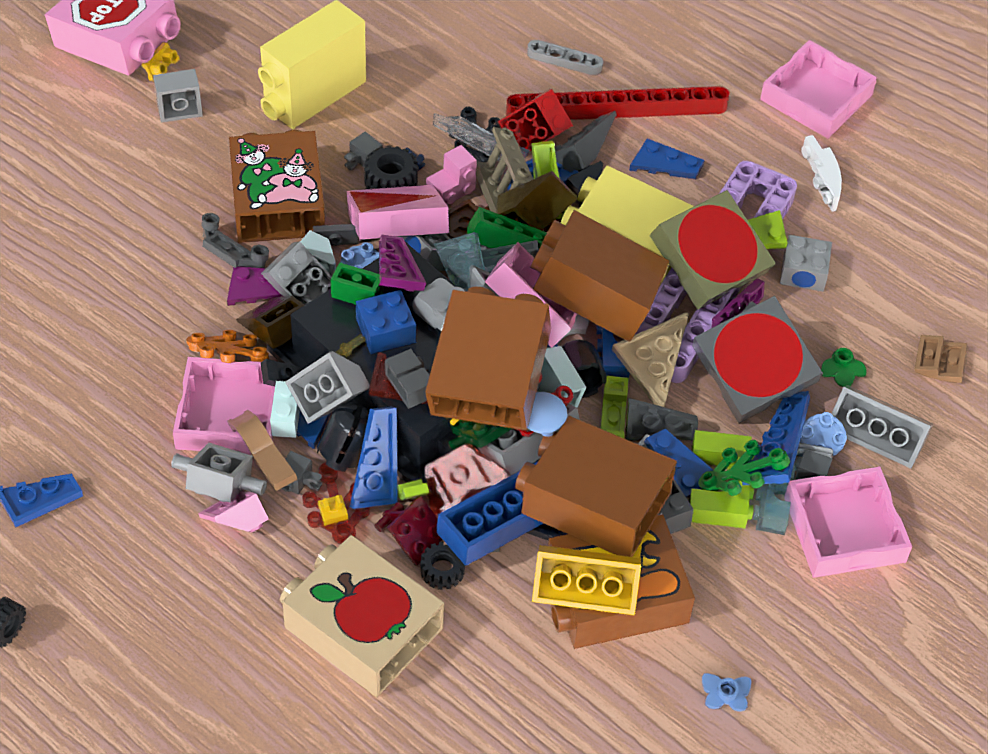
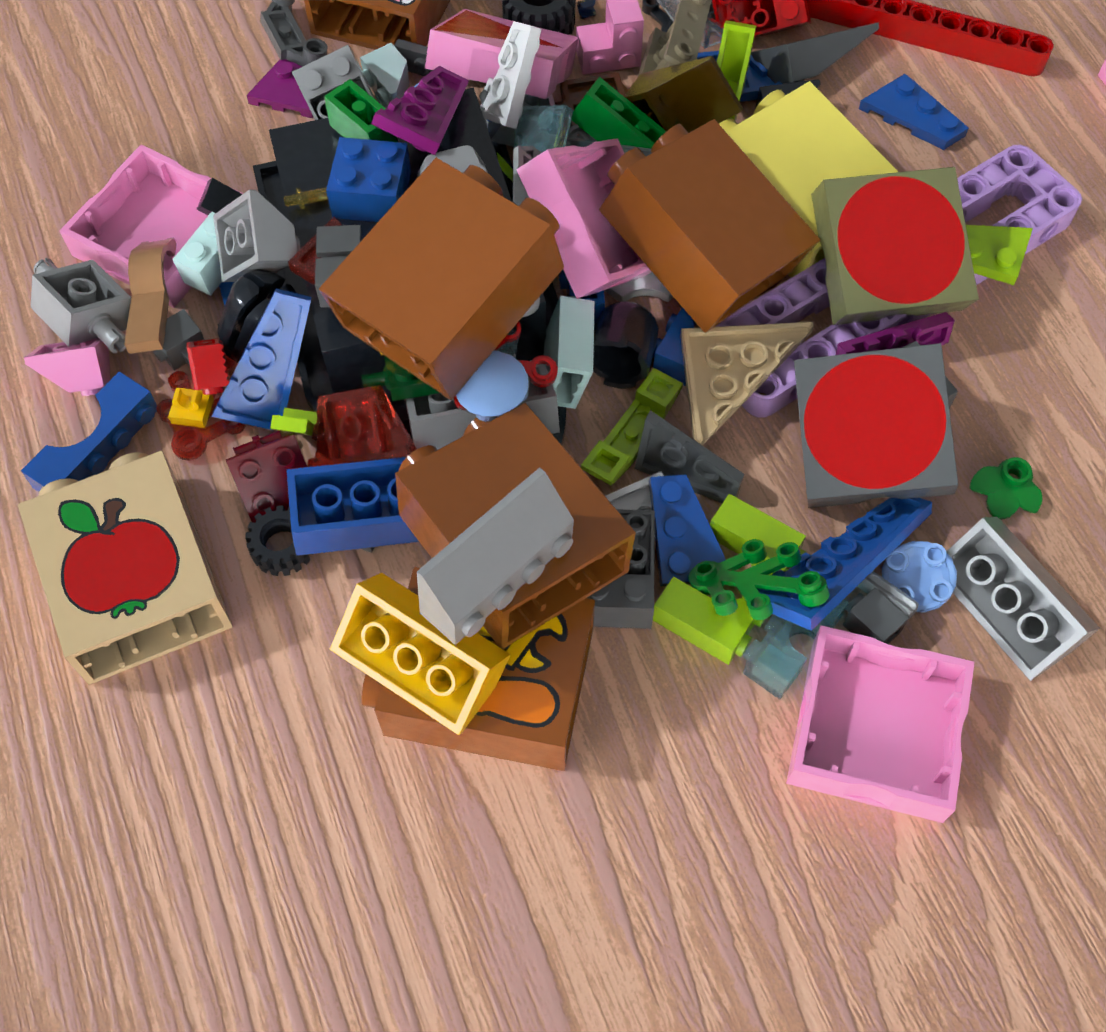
camera: 30 degrees right, 10 degrees up
orange plant [186,330,269,363] -> none
dark brown slope [236,296,304,349] -> none
medium blue animal [702,673,751,712] -> none
light grey brick [780,235,832,292] -> none
none -> blue arch [21,372,159,492]
none -> red brick [187,338,230,395]
none -> light grey slope [417,467,574,645]
none -> white wing [480,22,542,129]

